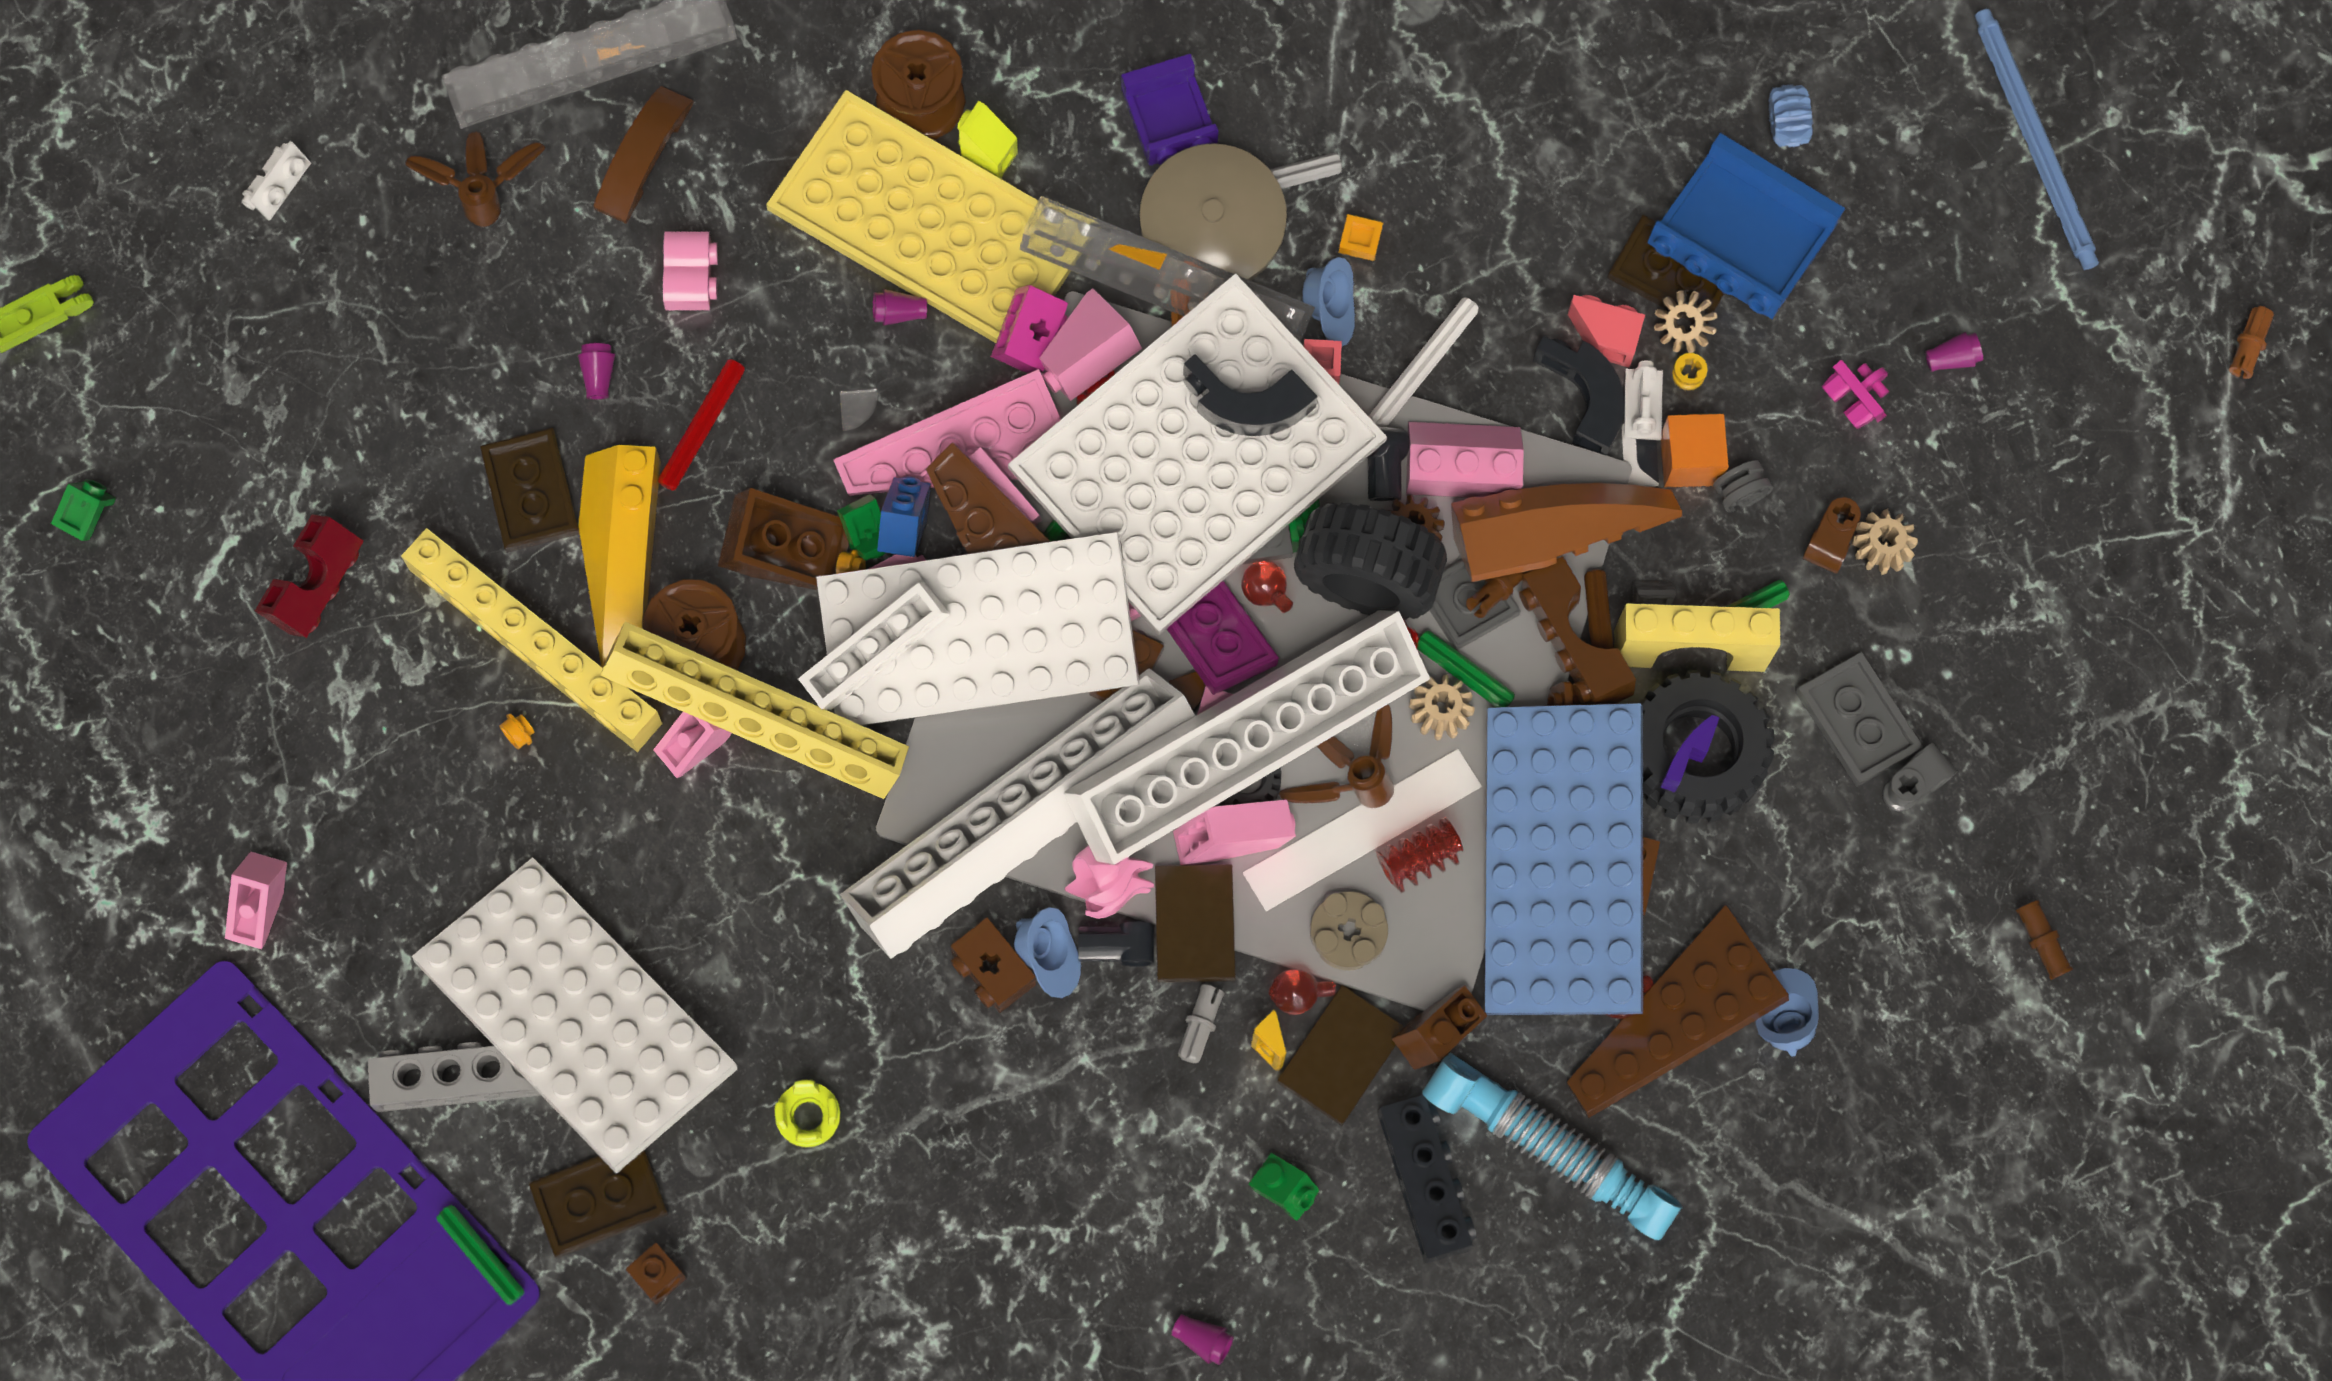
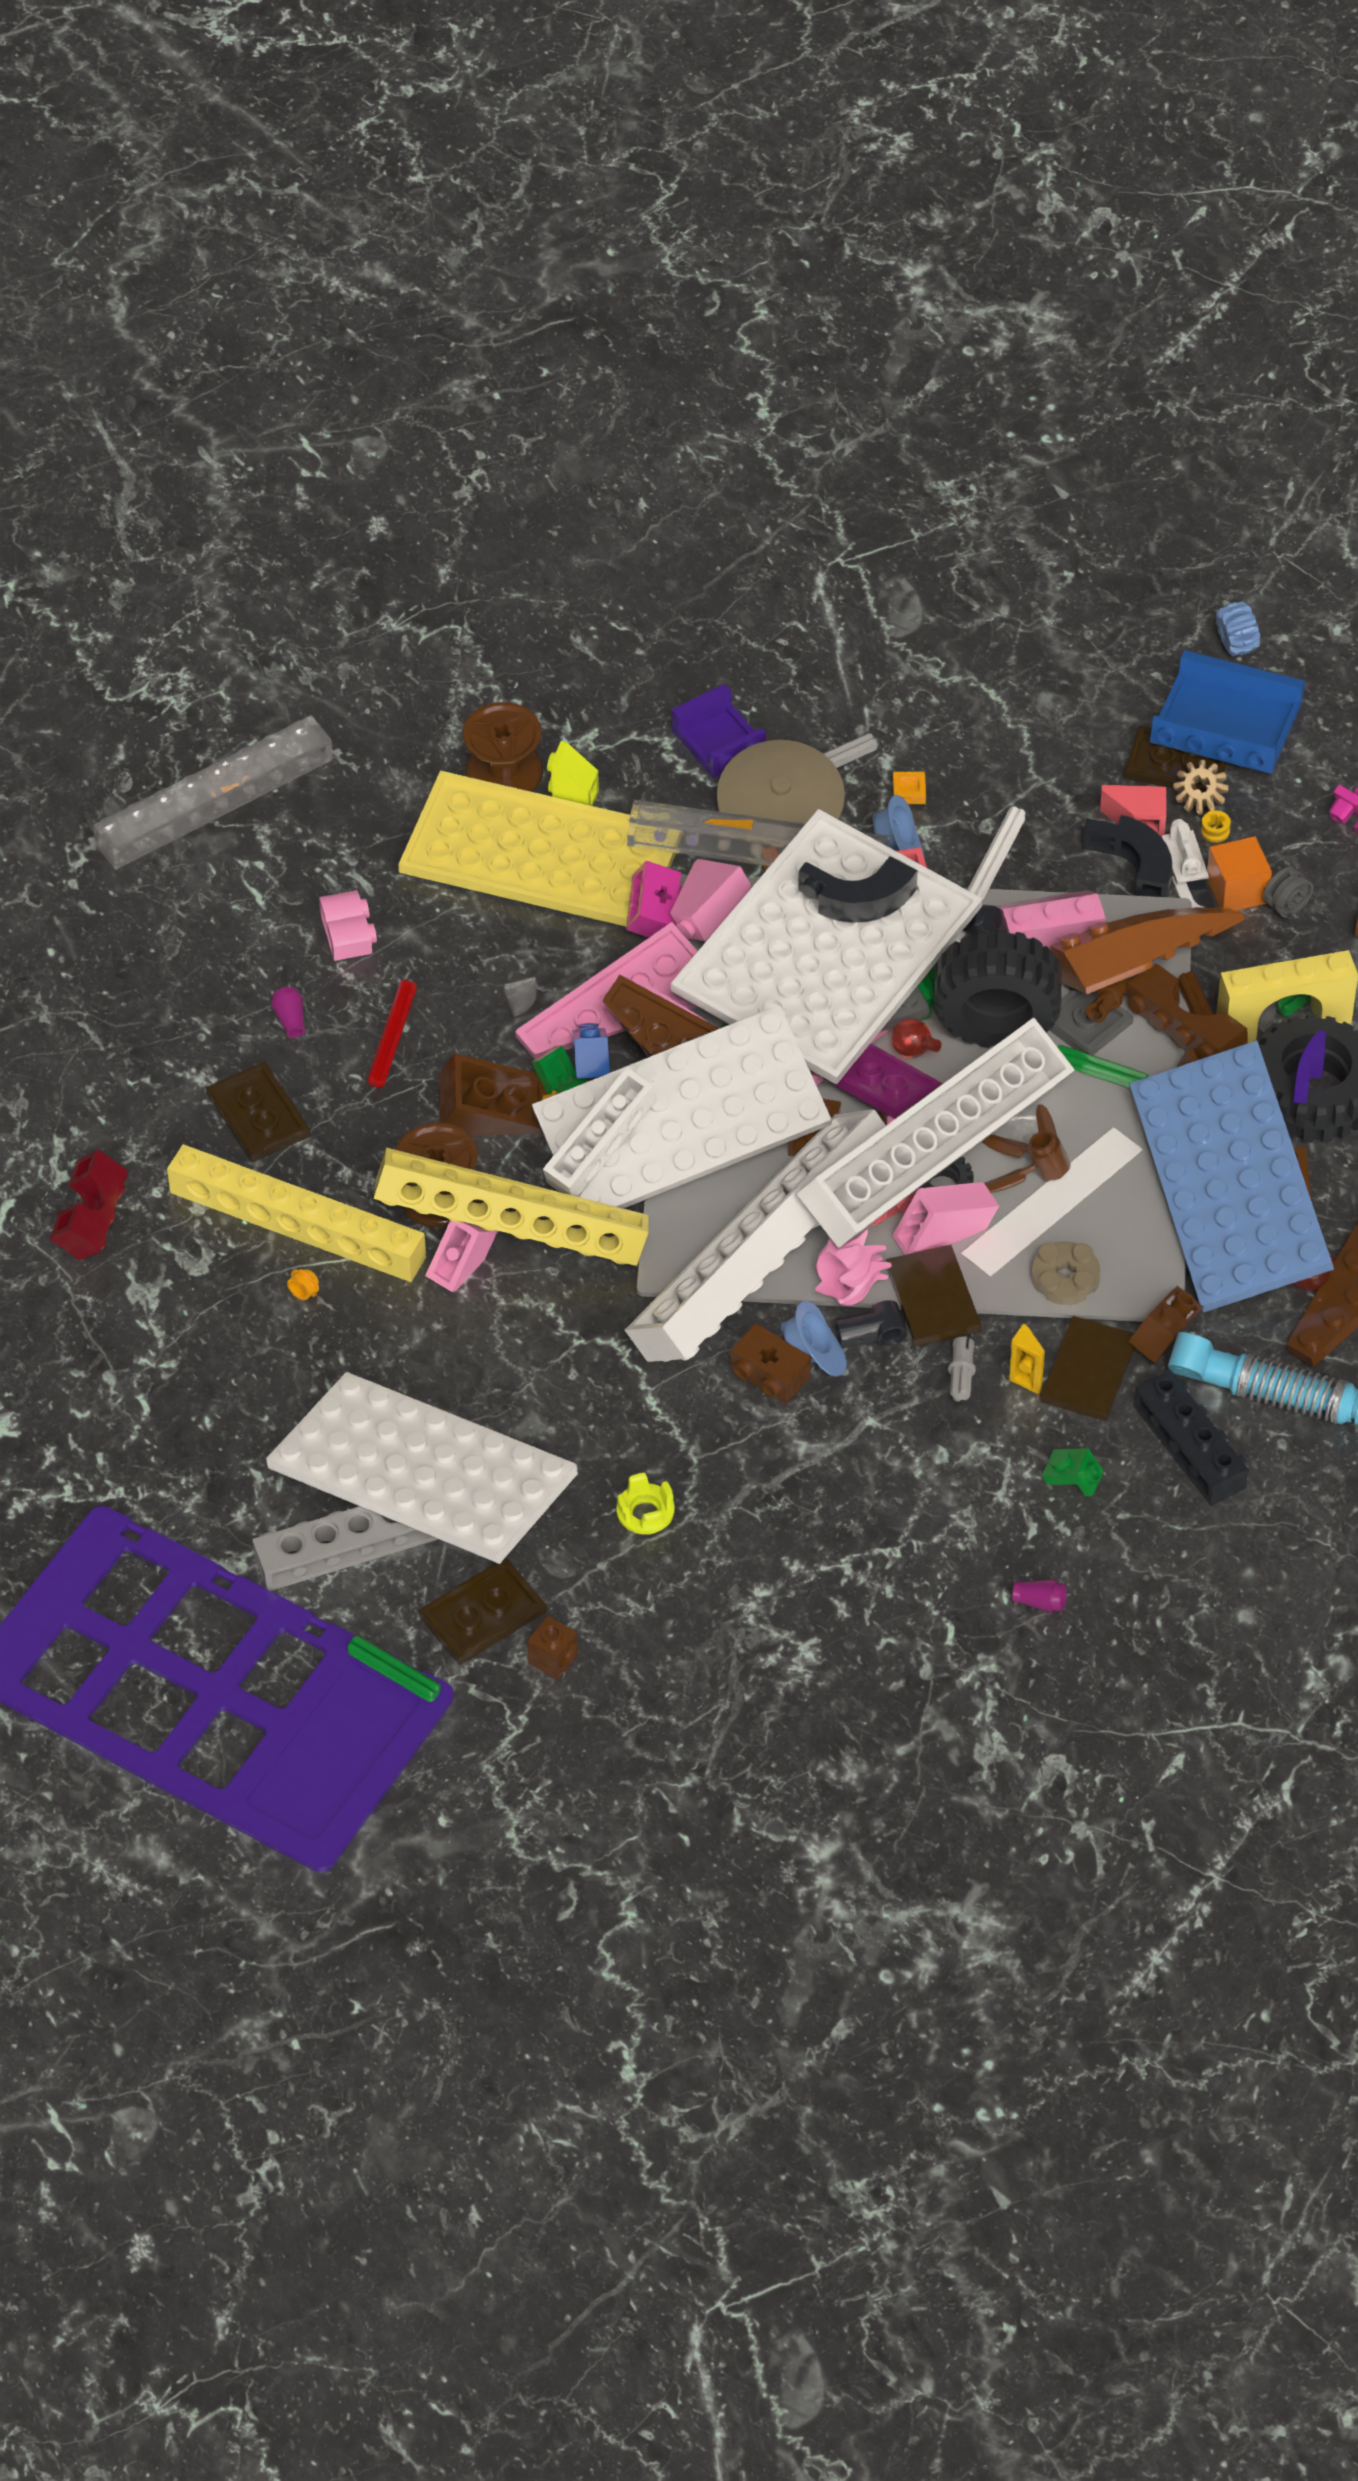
camera: 10 degrees left, 20 degrees down
bright pink slope [225,851,287,949] -> none
reddish brown plant [405,131,545,227] -> none
yellow wedge [578,445,661,668] -> none
reddish brown slope [593,86,694,224] -> none
magenta cone [873,289,927,326] -> none
clear red piece [1269,970,1335,1015] -> none
clear red piece [1376,817,1463,894] -> none
tan gear [1409,674,1475,741] -> none

